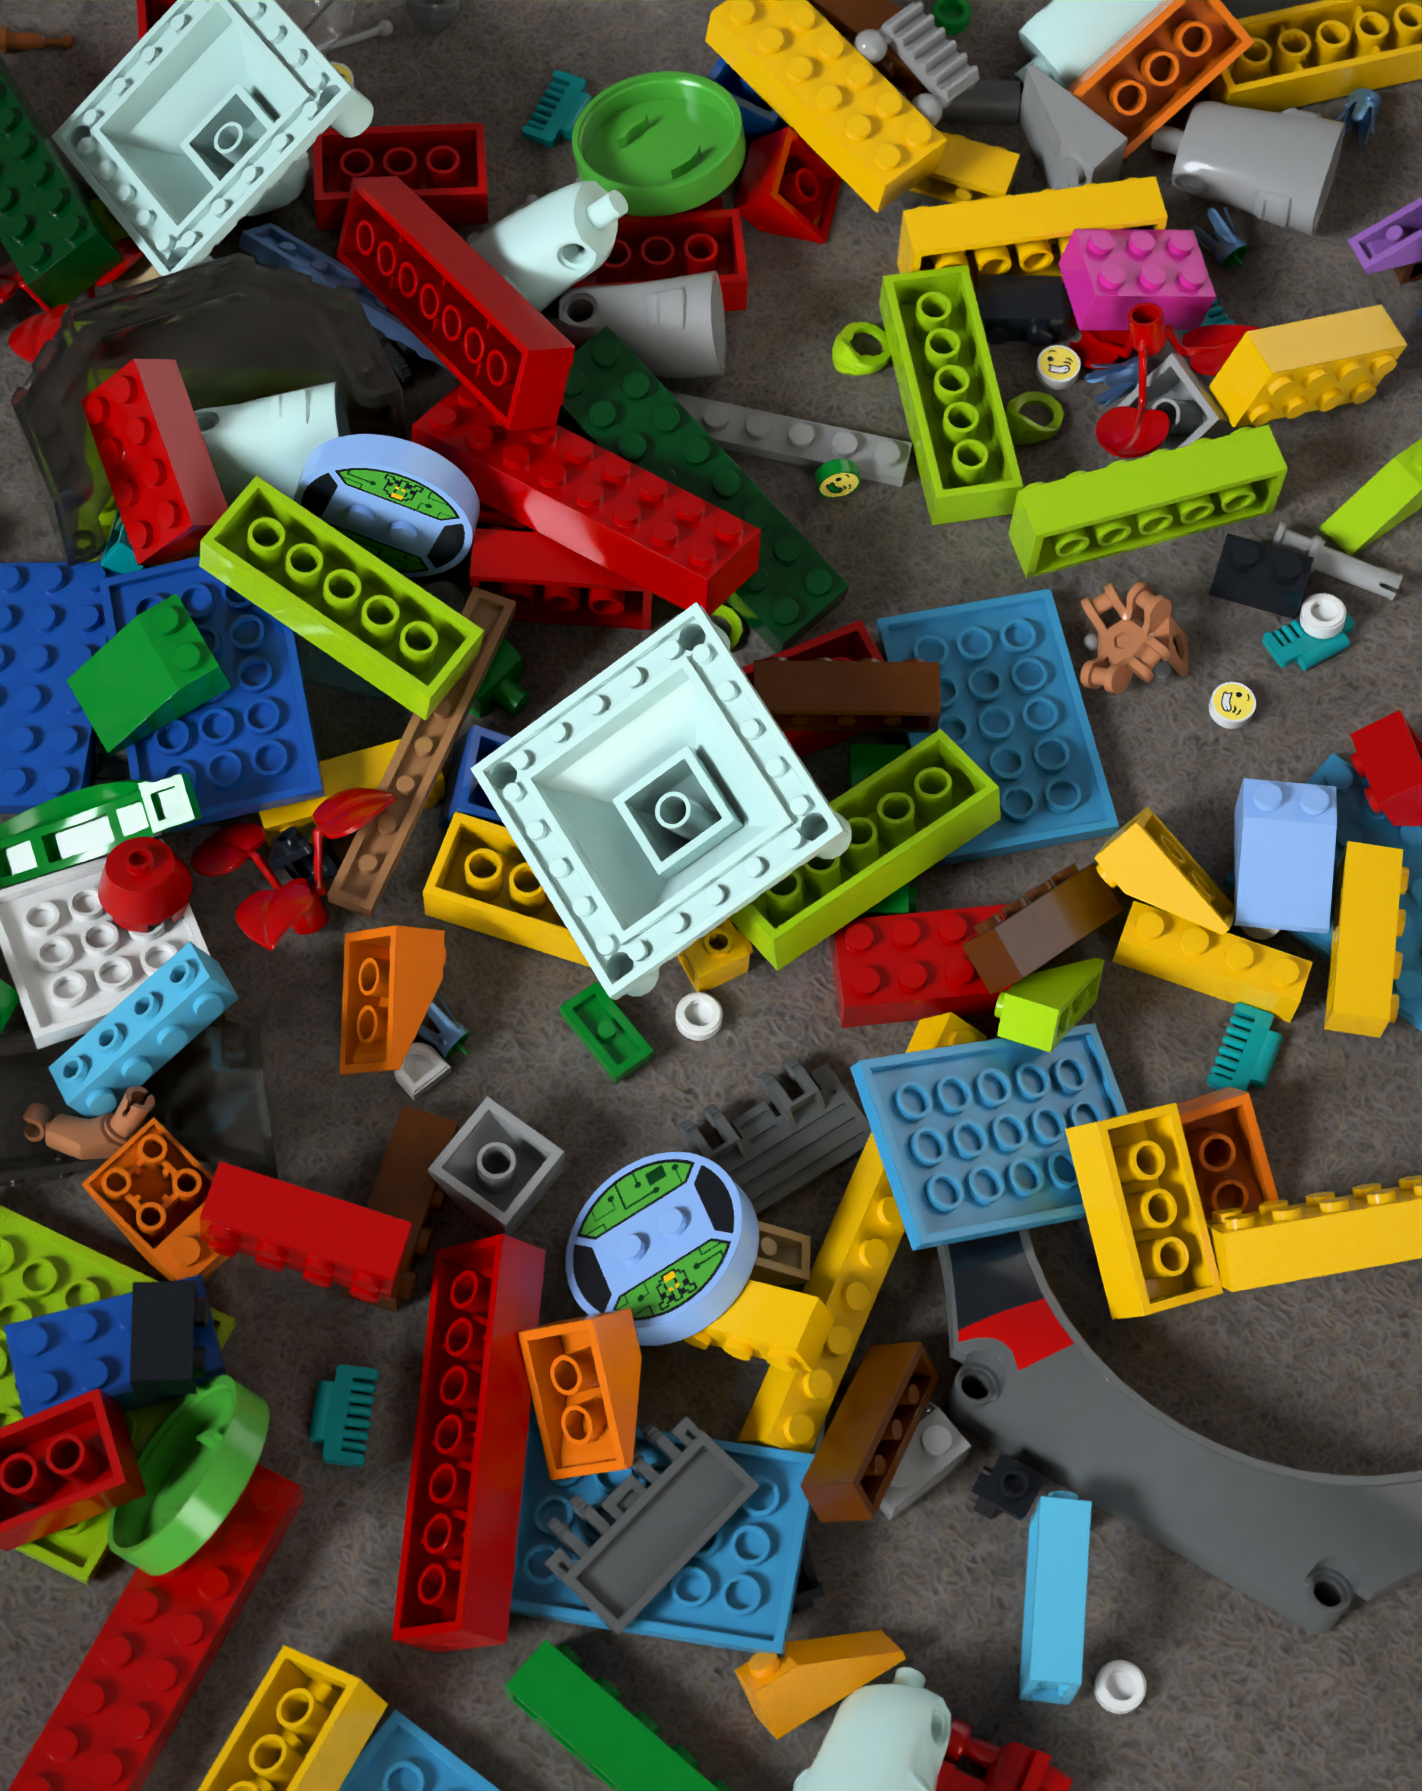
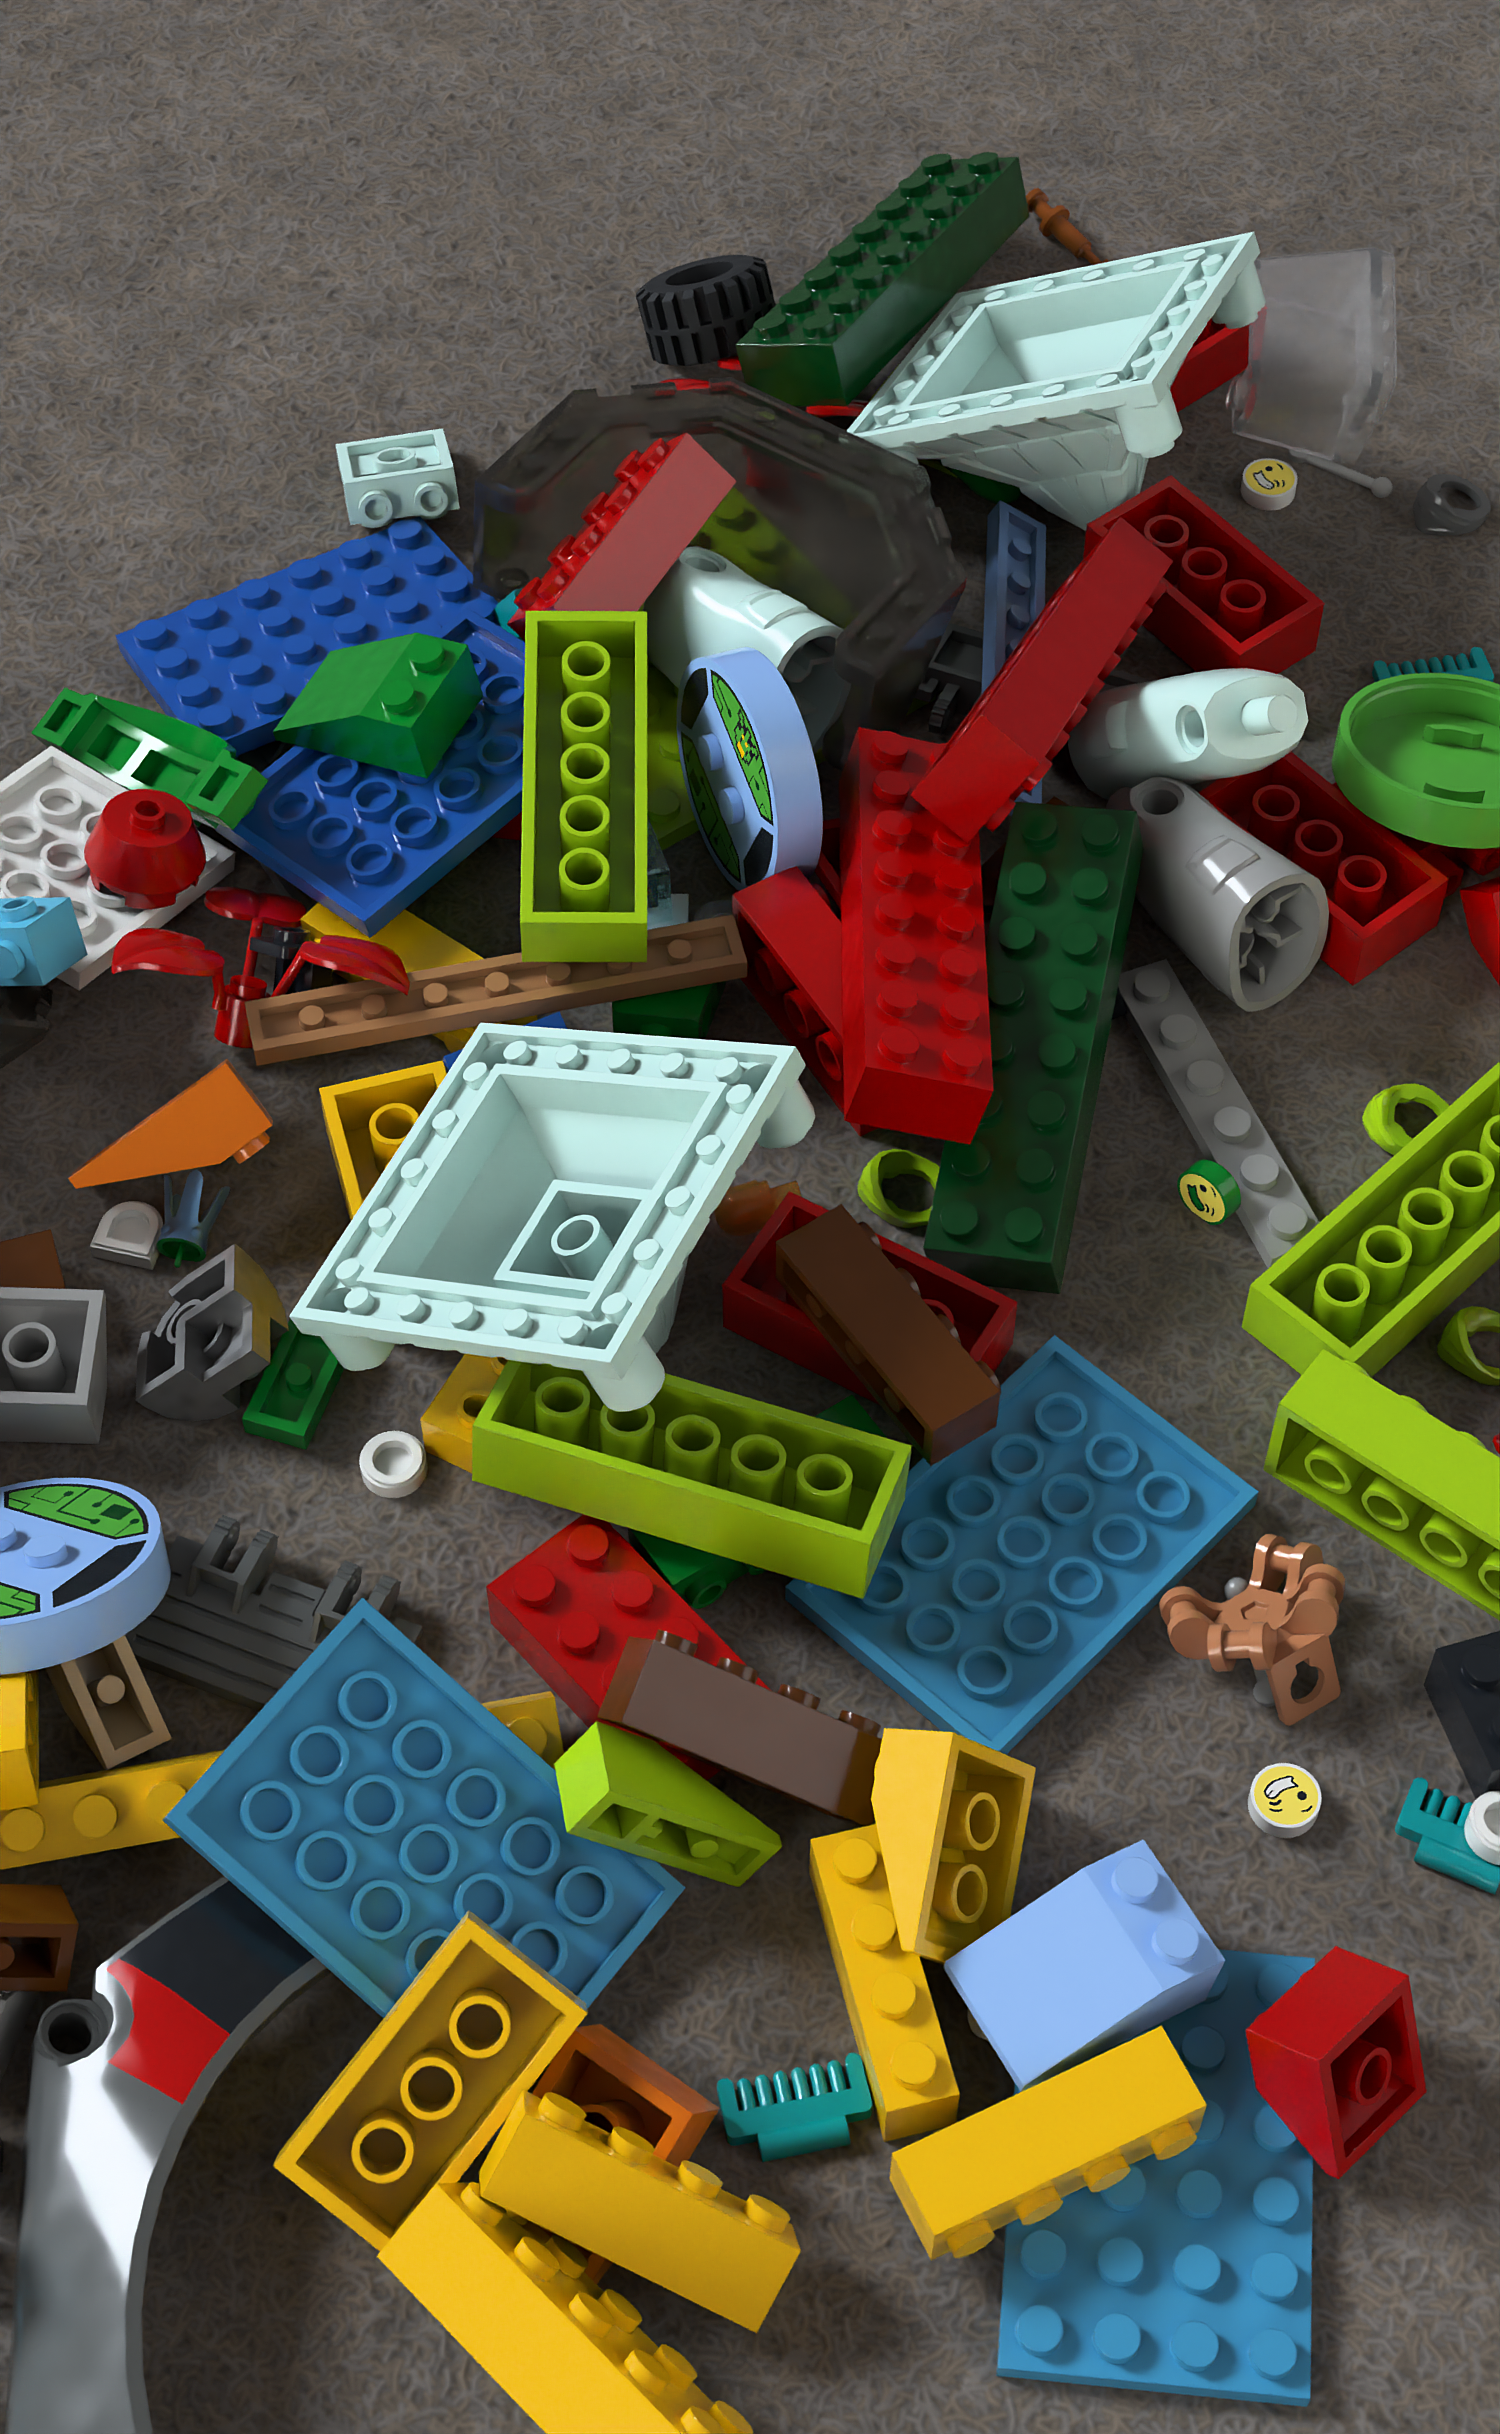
camera: 60 degrees right, 10 degrees down
none -> flat silver brick [136,1244,288,1421]
none -> yellow brick [479,2090,801,2333]

